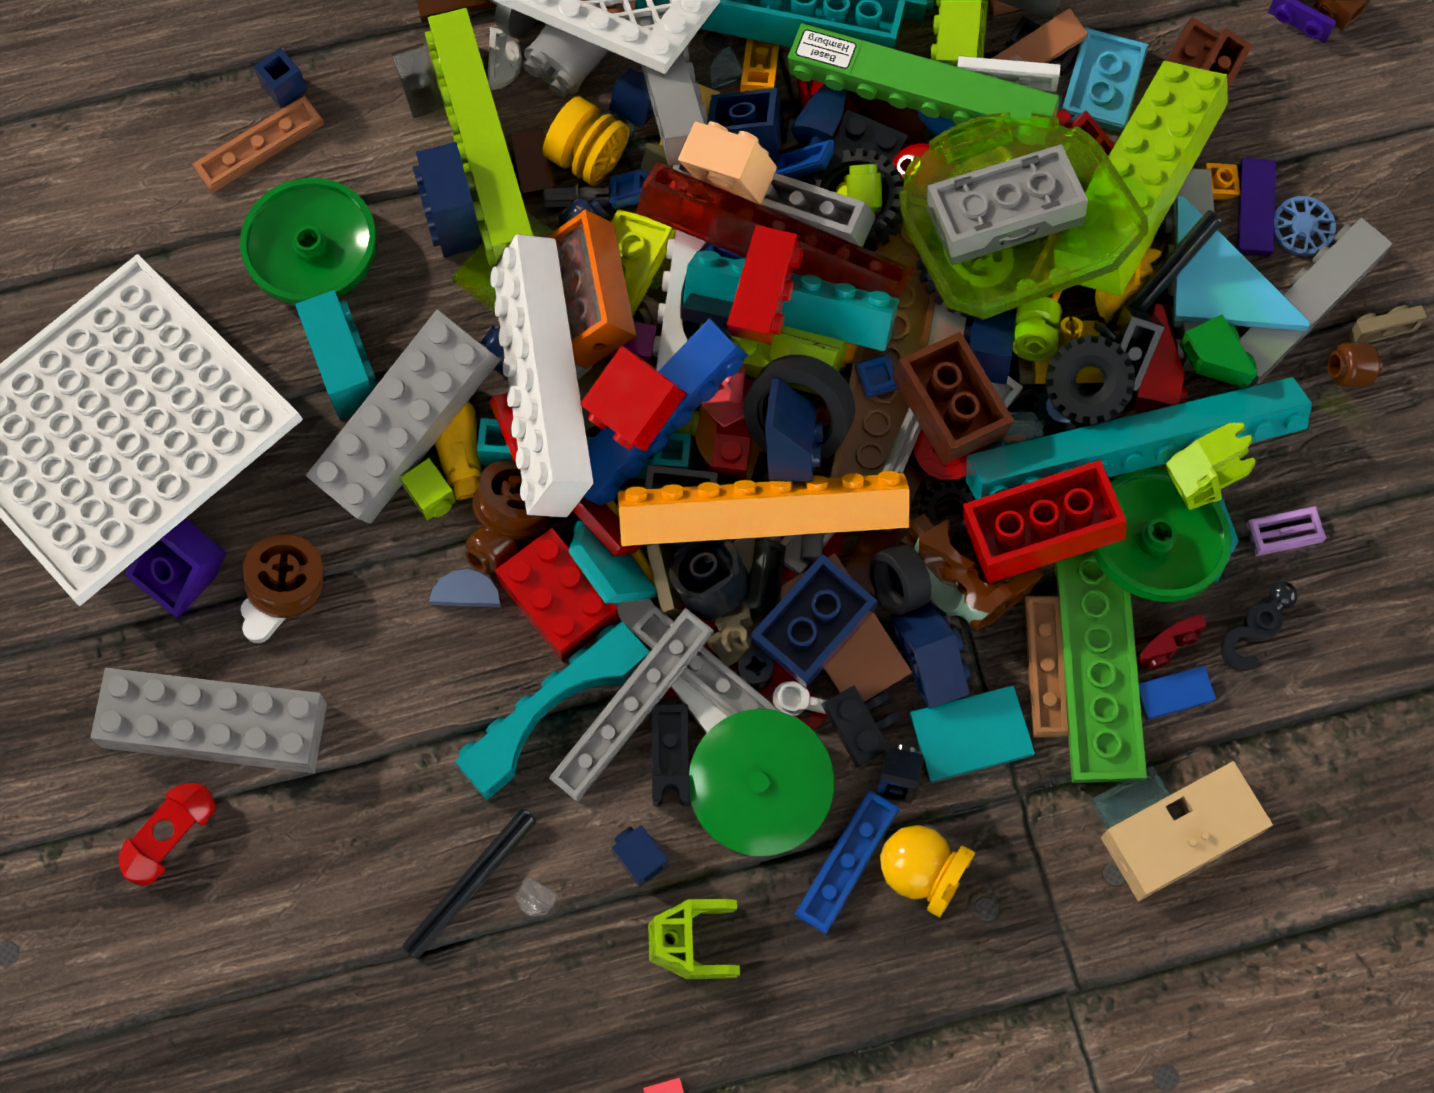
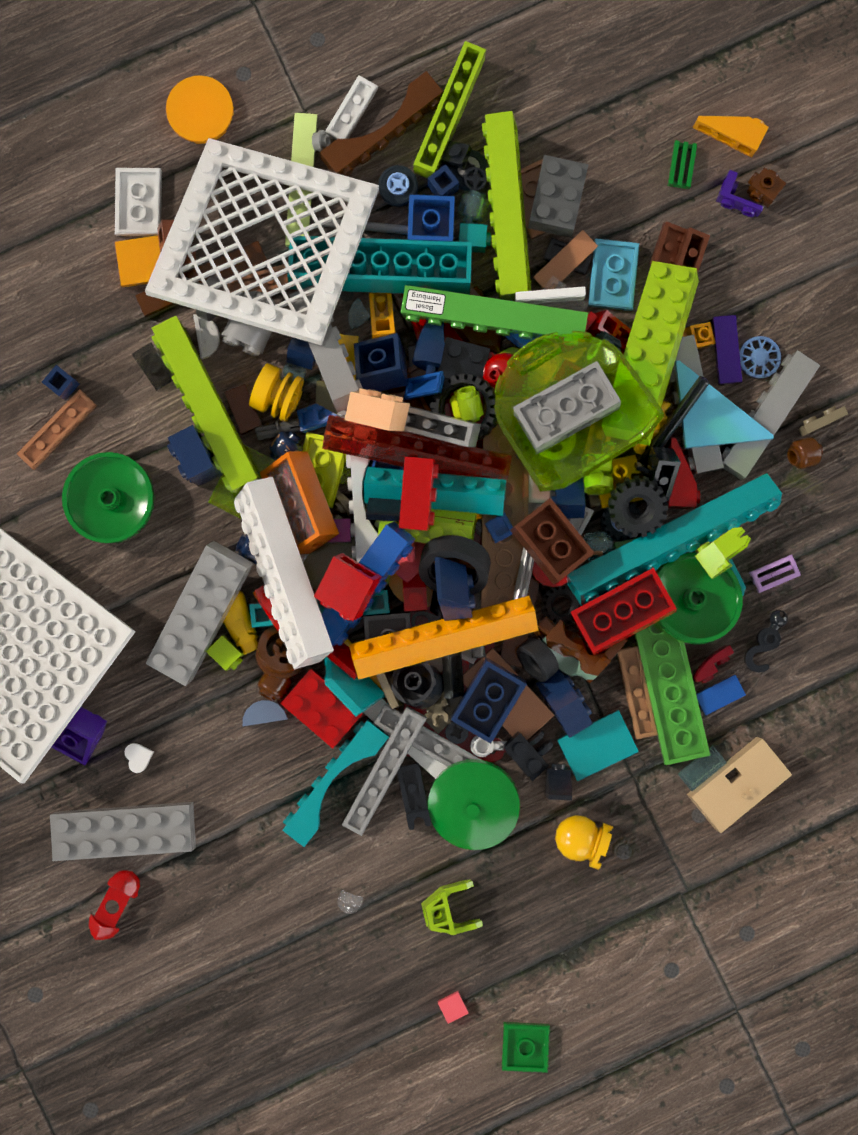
camera: 15 degrees left, 15 degrees up
reddish brown wheel [243,534,323,618] -> none
teal brick [295,290,377,420] -> none
black axle [402,809,536,959] -> none
dark blue brick [612,825,669,888] -> none
blue tile [794,790,900,935] -> none
green slope [1179,314,1258,388] -> none

